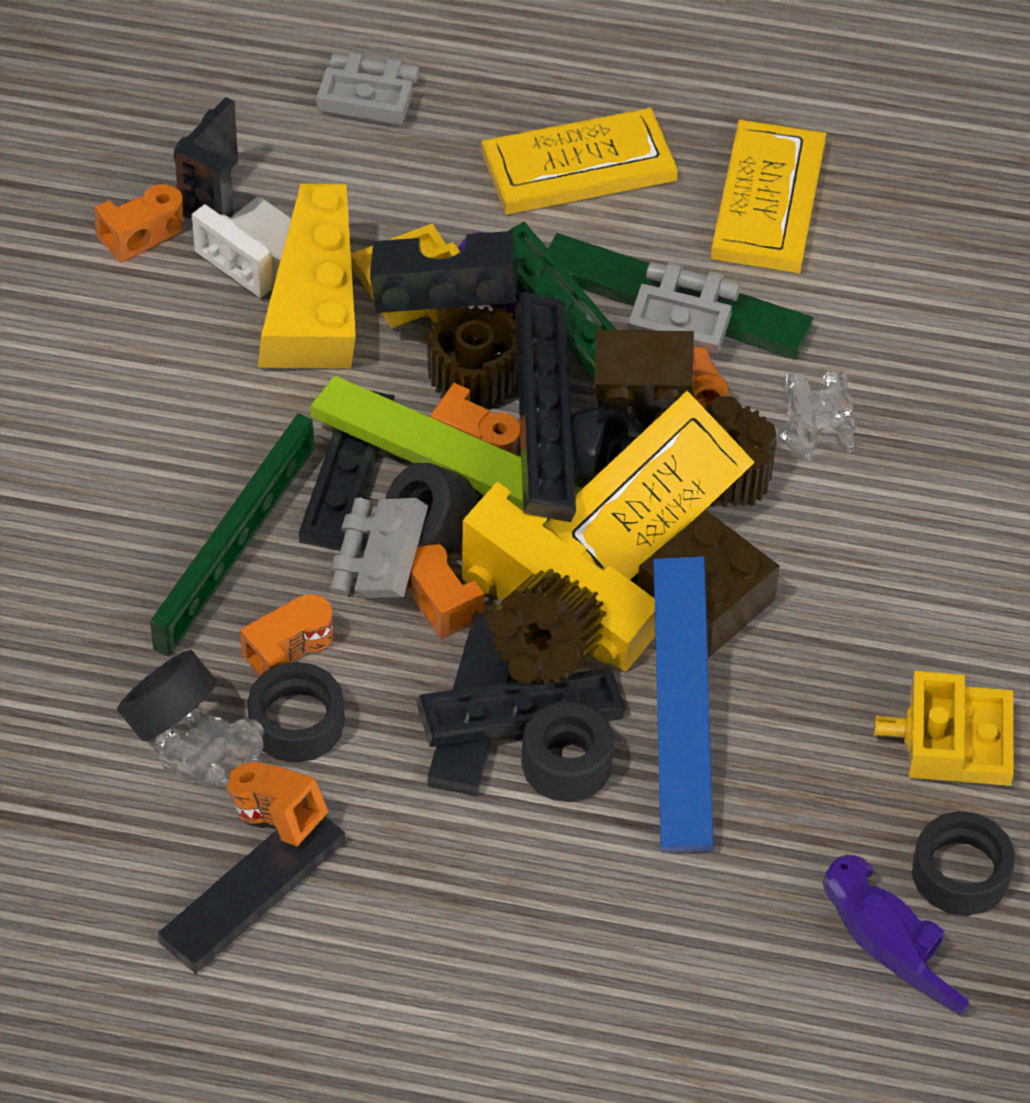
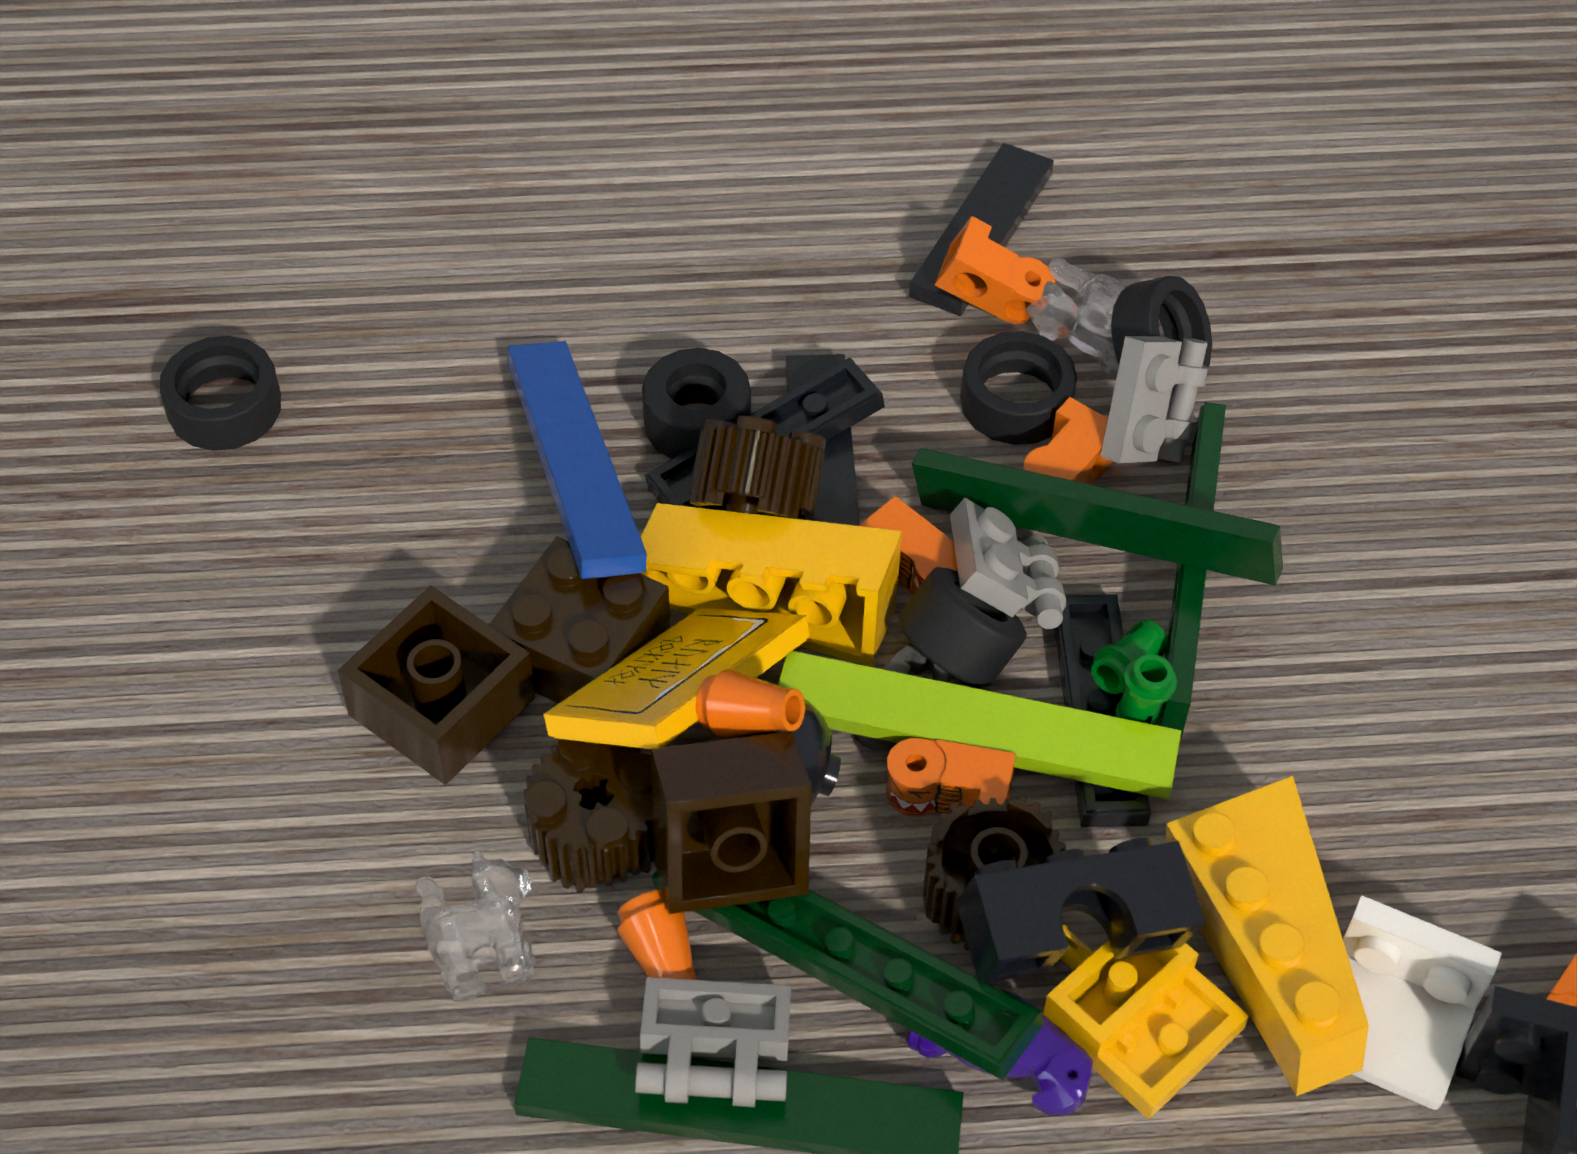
camera: 165 degrees right, 0 degrees up
black tile [515,291,576,523] -> none
dark purple animal [822,855,969,1015] -> none
yellow plate [874,671,1014,786] -> none
none -> dark brown brick [338,585,535,785]
none -> orange cone [696,669,805,739]
none -> dark green tile [912,448,1283,586]
none -> green pin [1091,620,1169,694]
none -> light grey plate [1100,336,1208,463]
none -> green pin [1115,654,1177,725]

